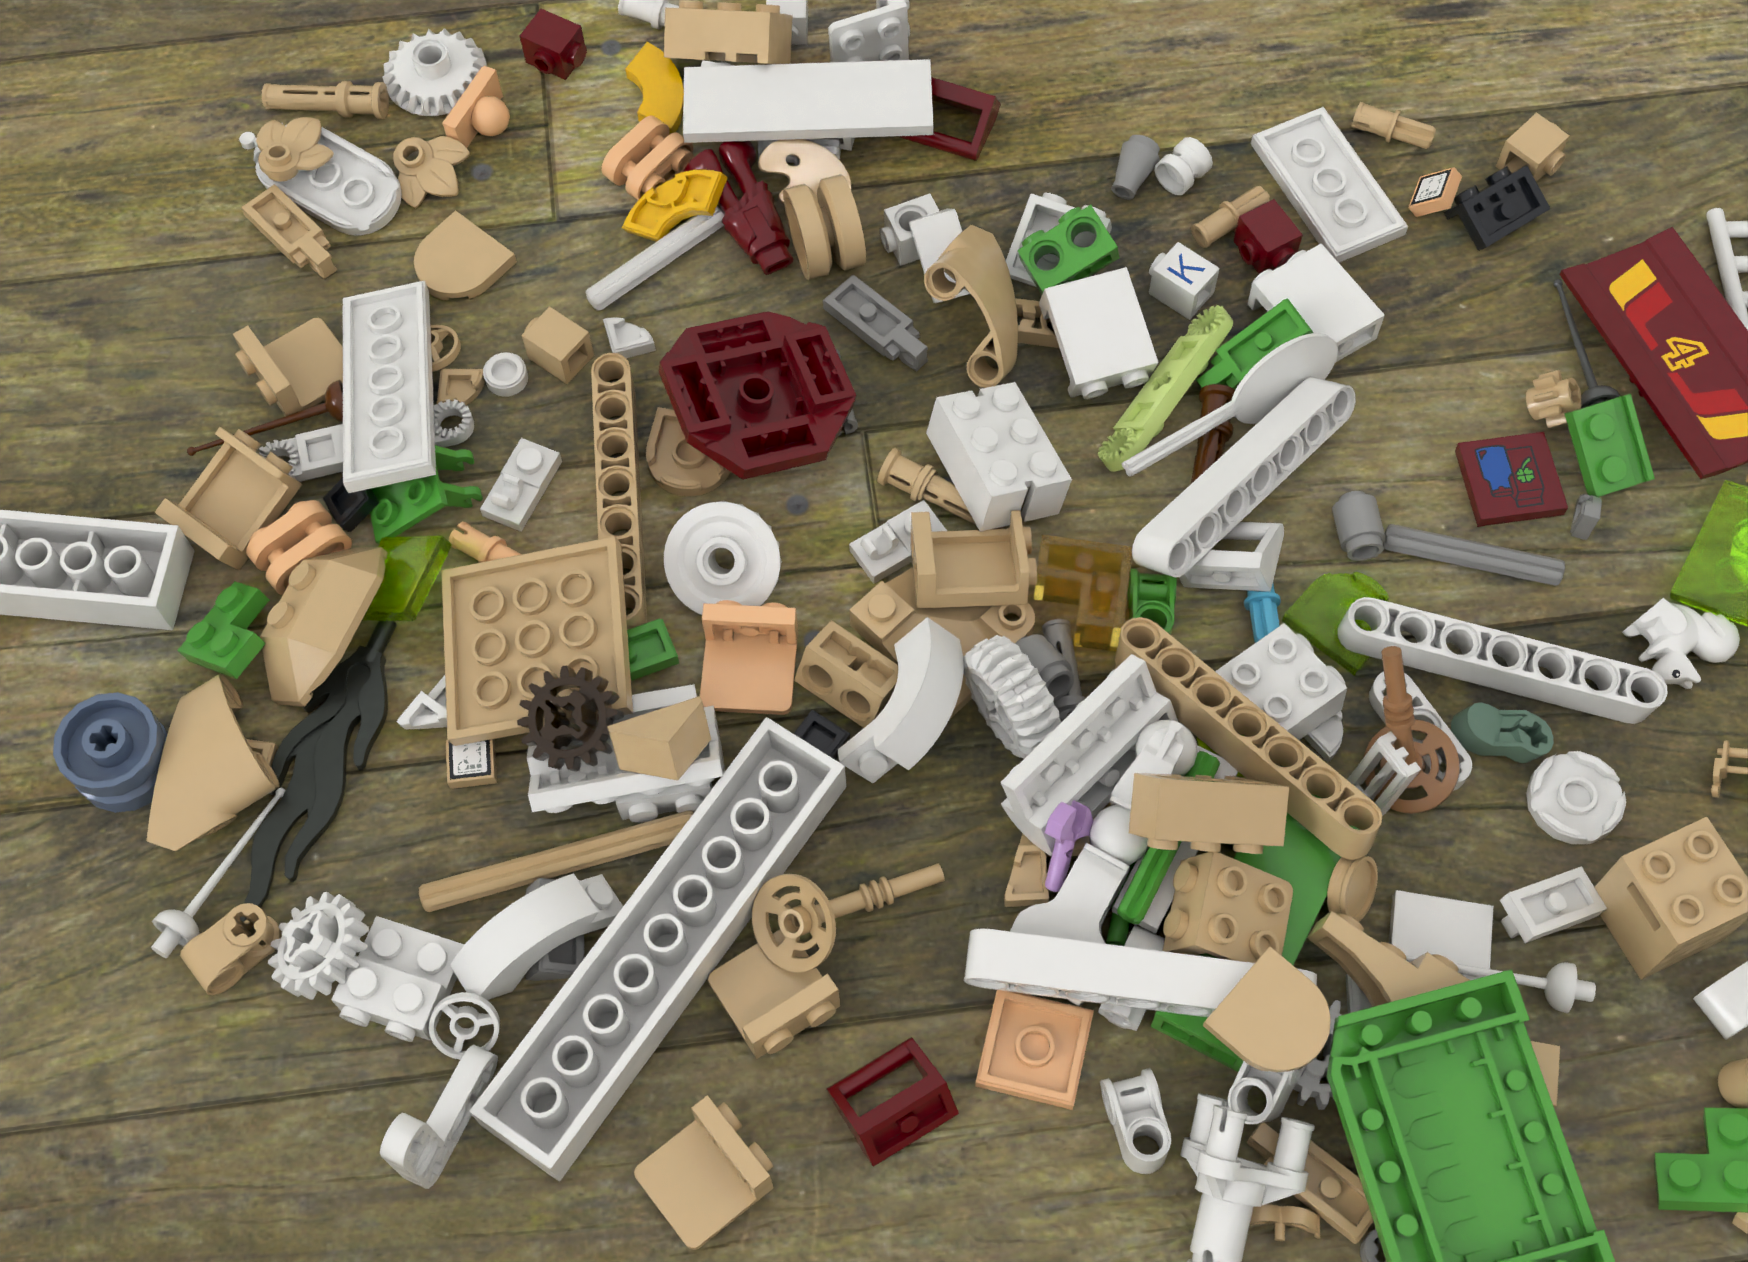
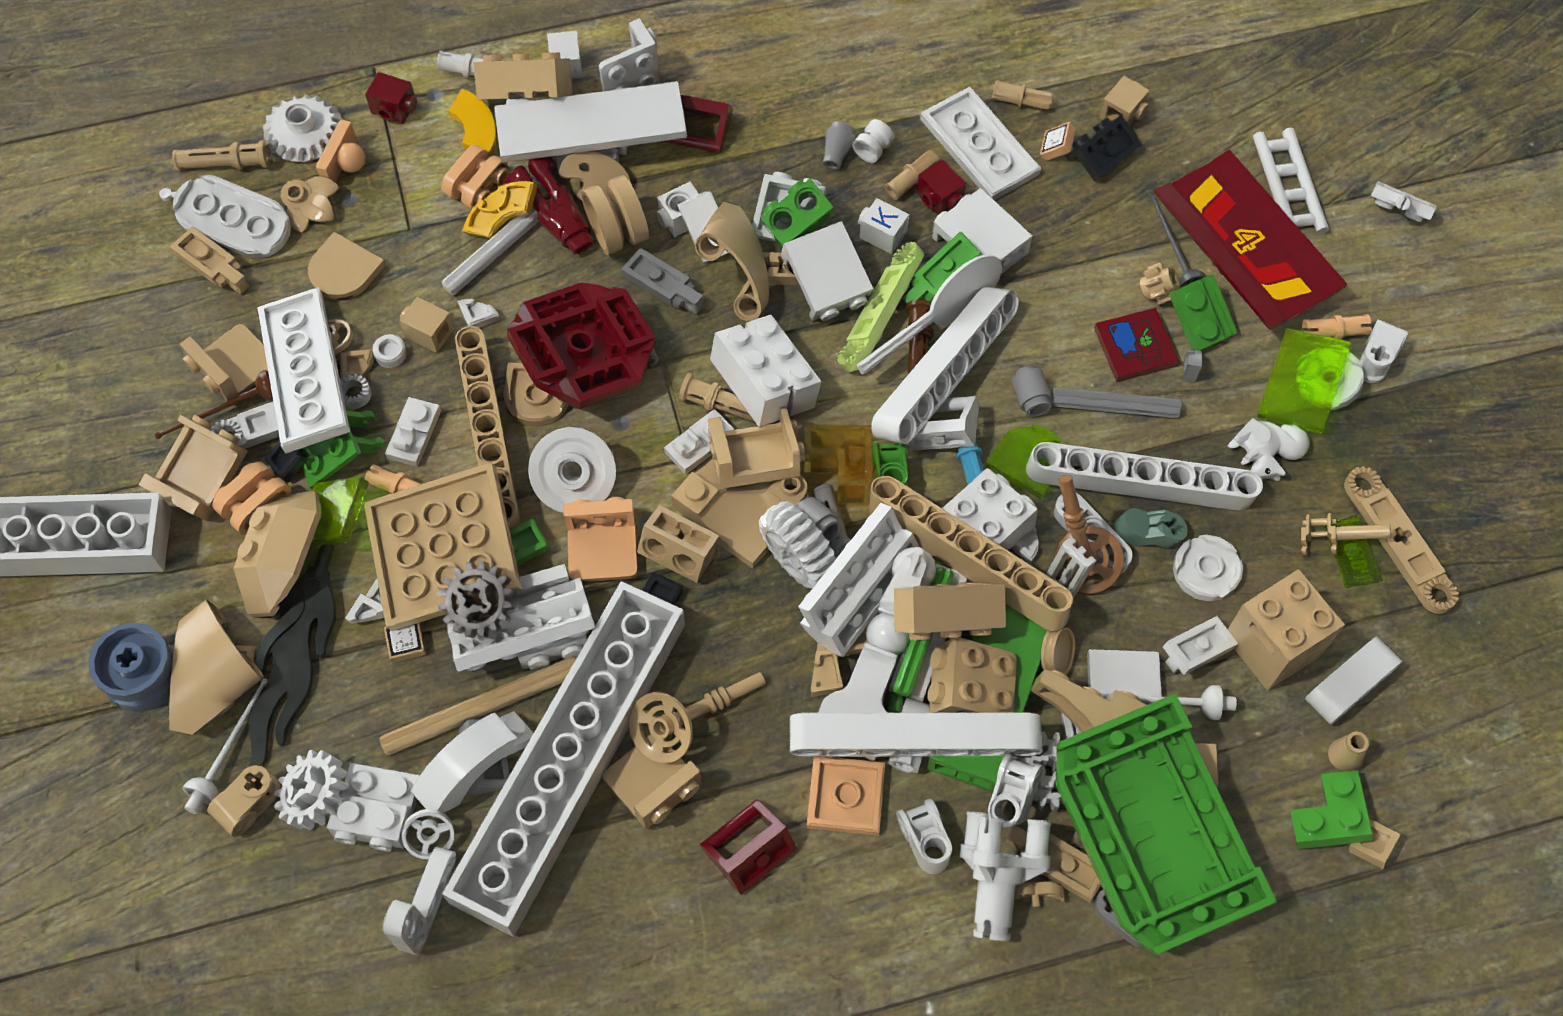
camera: 10 degrees left, 0 degrees up
bright green plate [177,581,270,679] -> none
tan plate [256,117,334,182] -> none
tan slope [607,696,711,780] -> none
tan bracket [634,1095,774,1250] -> none
white arch [838,617,964,783] -> none
lavender bar [1045,800,1093,892] -> none
tan tile [1203,946,1331,1072] -> none

